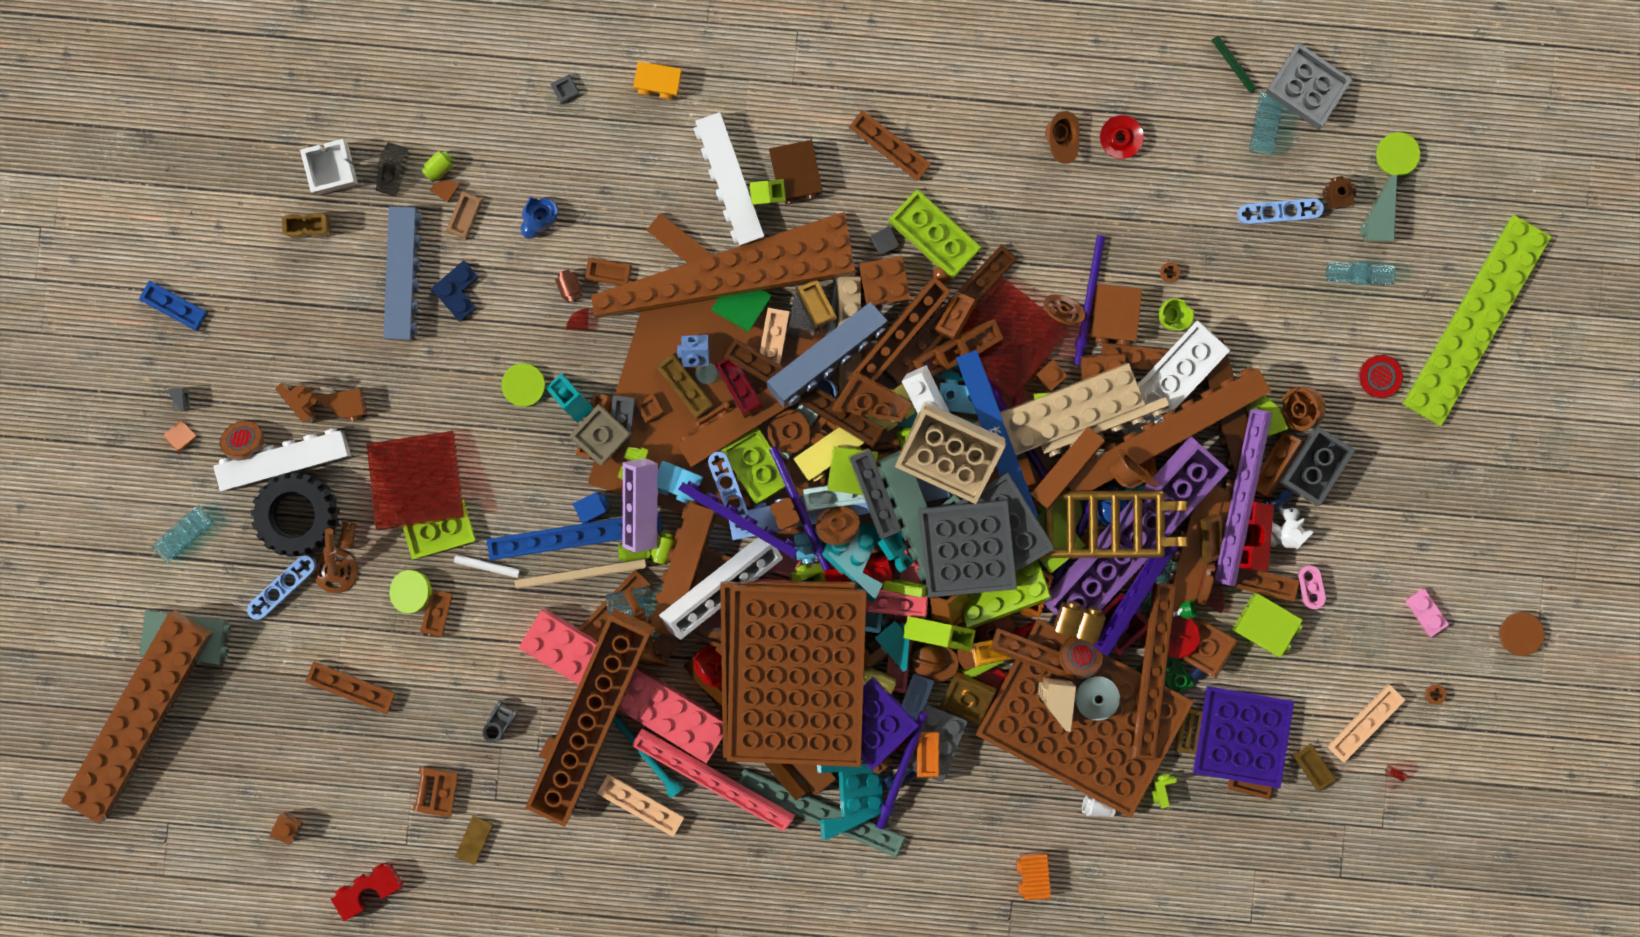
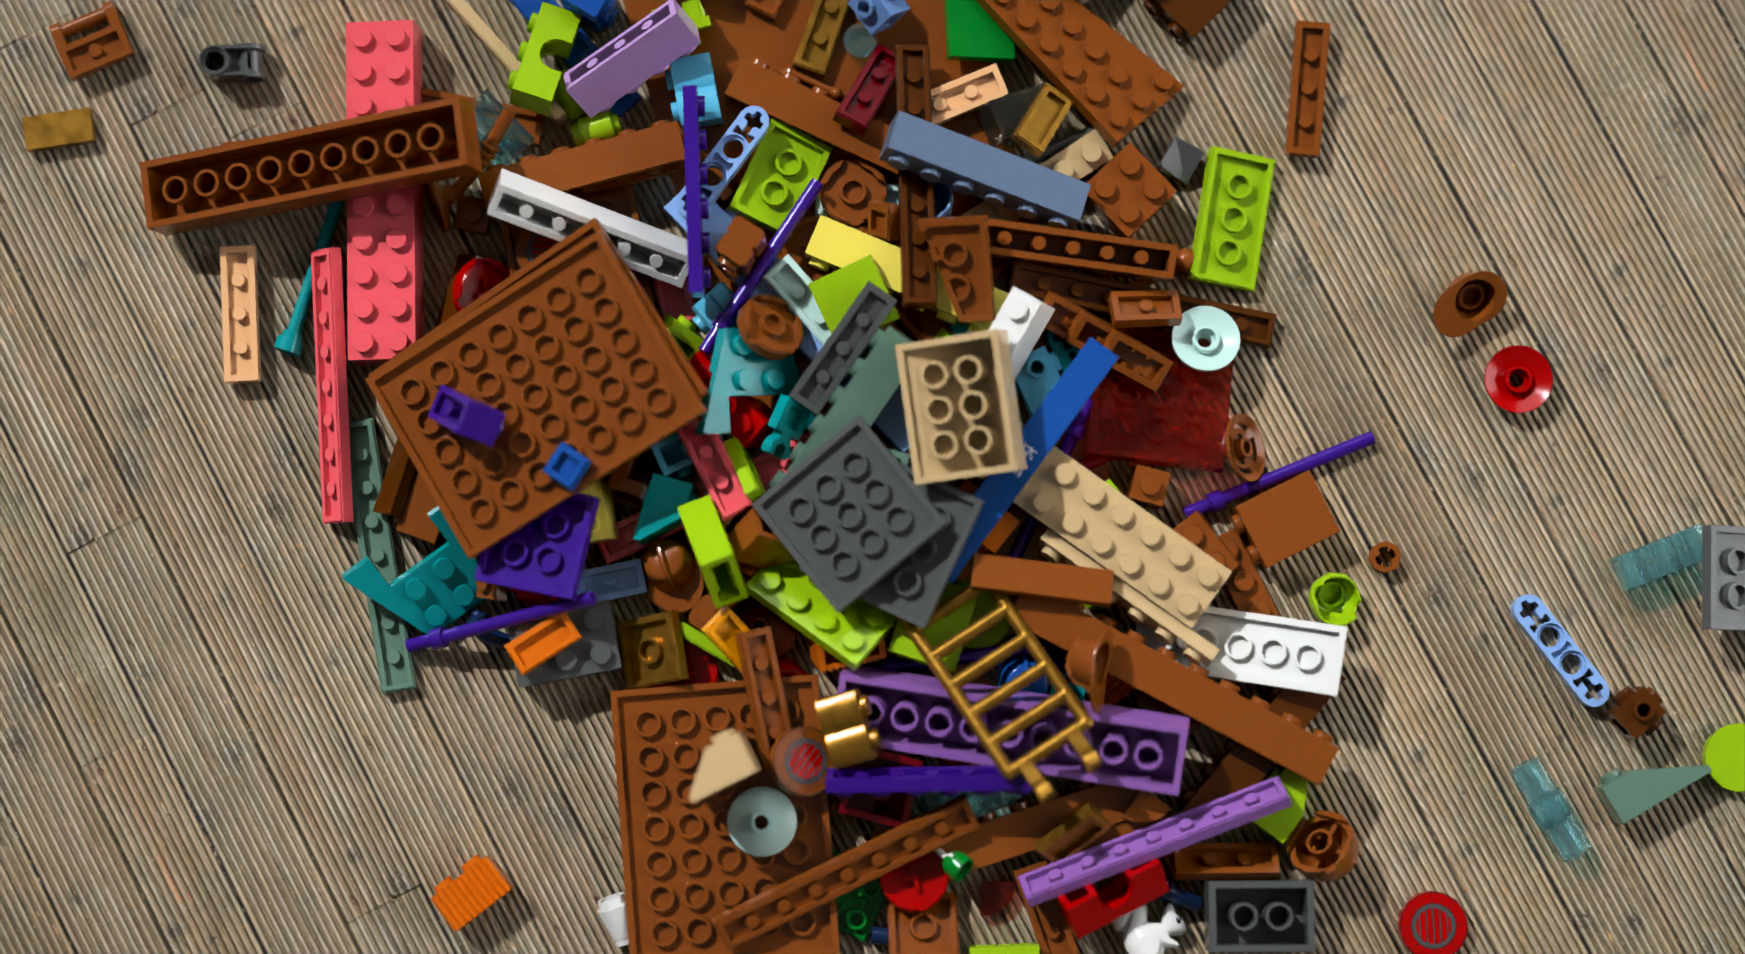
camera: 55 degrees right, 5 degrees down
dark orange tile [1195,562,1215,606] -> none
dark green bar [1211,35,1257,93] -> none
none -> dark purple slope [428,384,506,447]
none -> lime arch [506,2,582,117]
none -> blue tile [542,441,593,491]
none -> dark orange tile [867,200,900,241]
none -> dark orange tile [1122,790,1171,823]
none -> light aqua dish [1171,306,1240,372]

